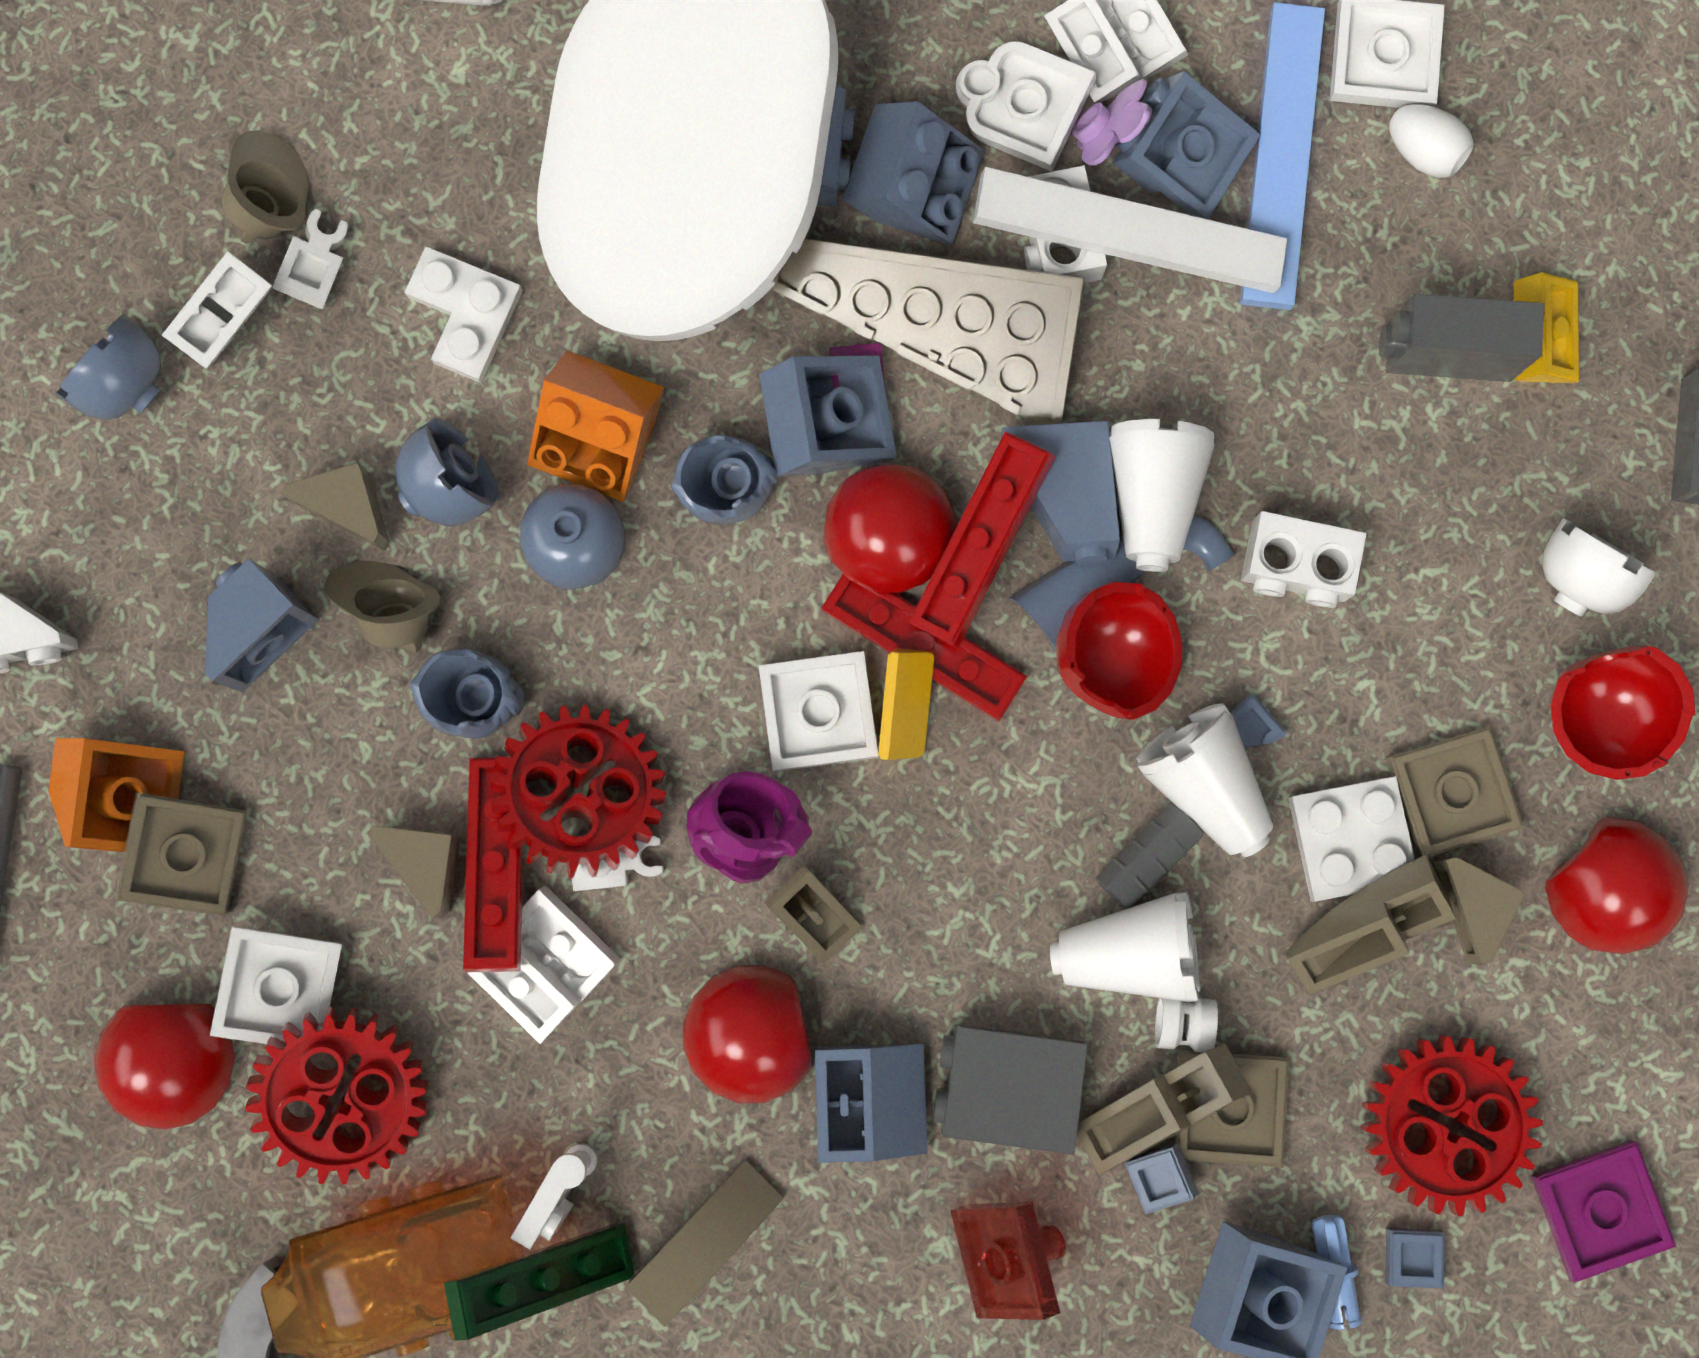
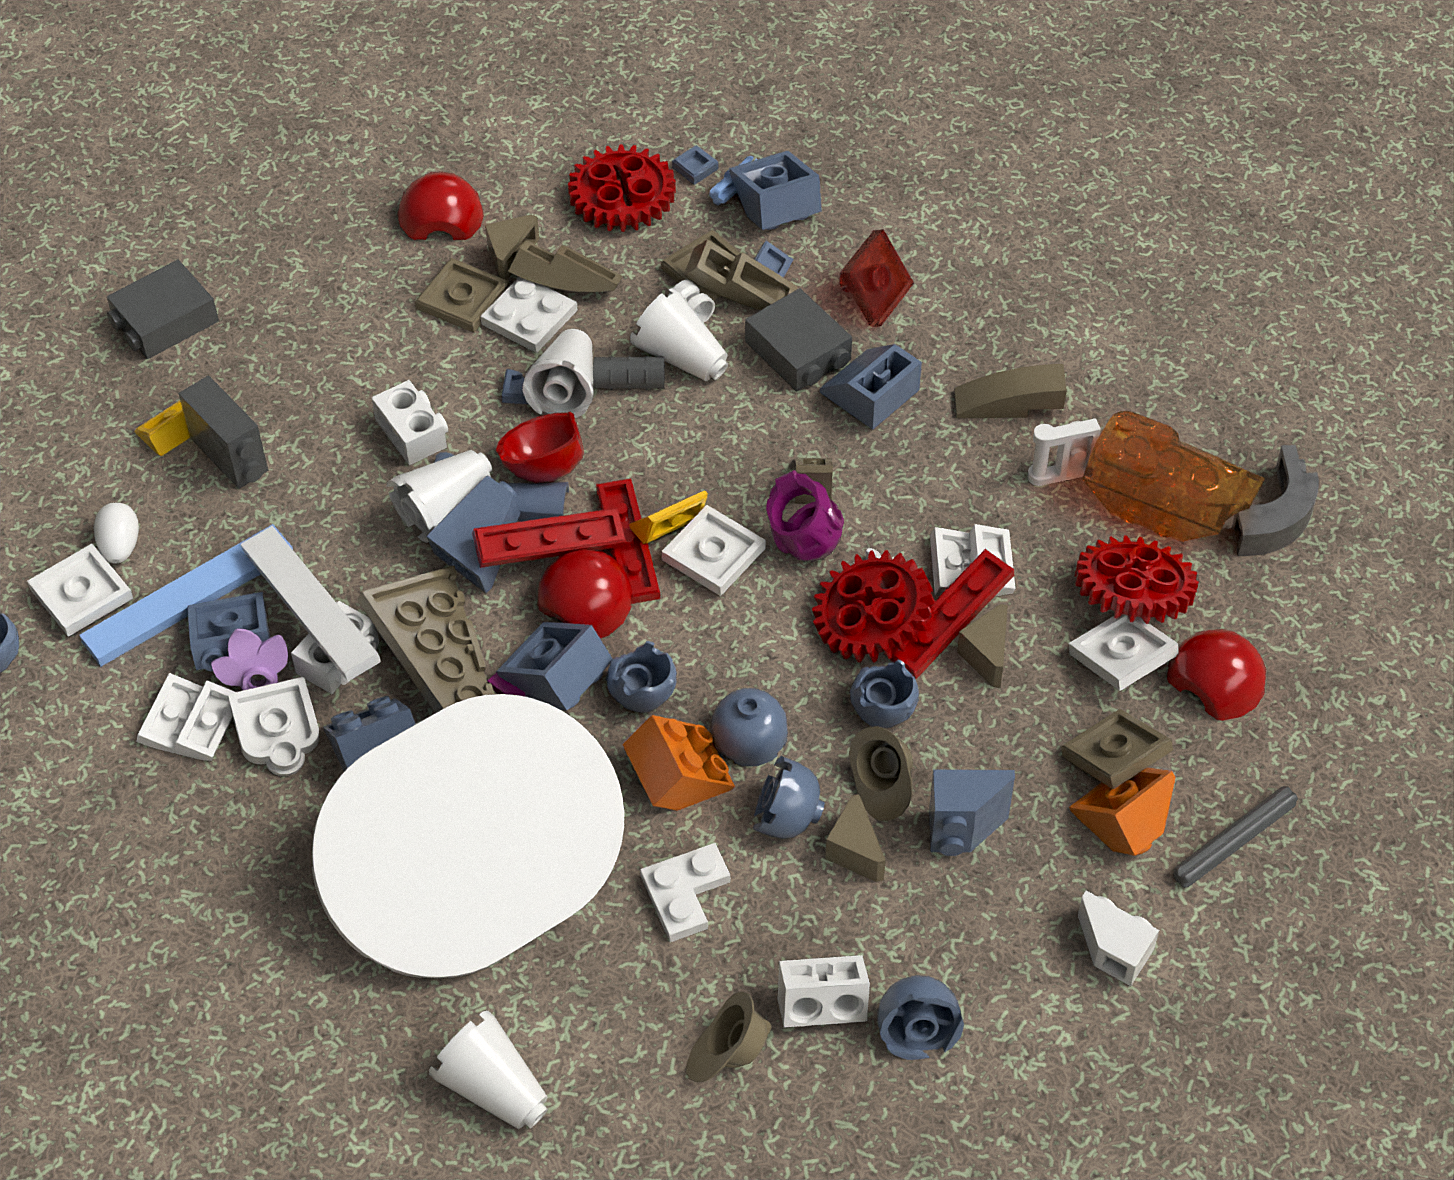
camera: 135 degrees left, 30 degrees down
white plate [273,209,347,309] -> none
dark green tile [443,1223,635,1341] -> none
red cylinder [683,965,813,1104] -> none
magenta tile [1531,1140,1677,1283] -> none
white cylinder [1542,518,1657,617] -> none
red cylinder [1550,645,1696,780] -> none

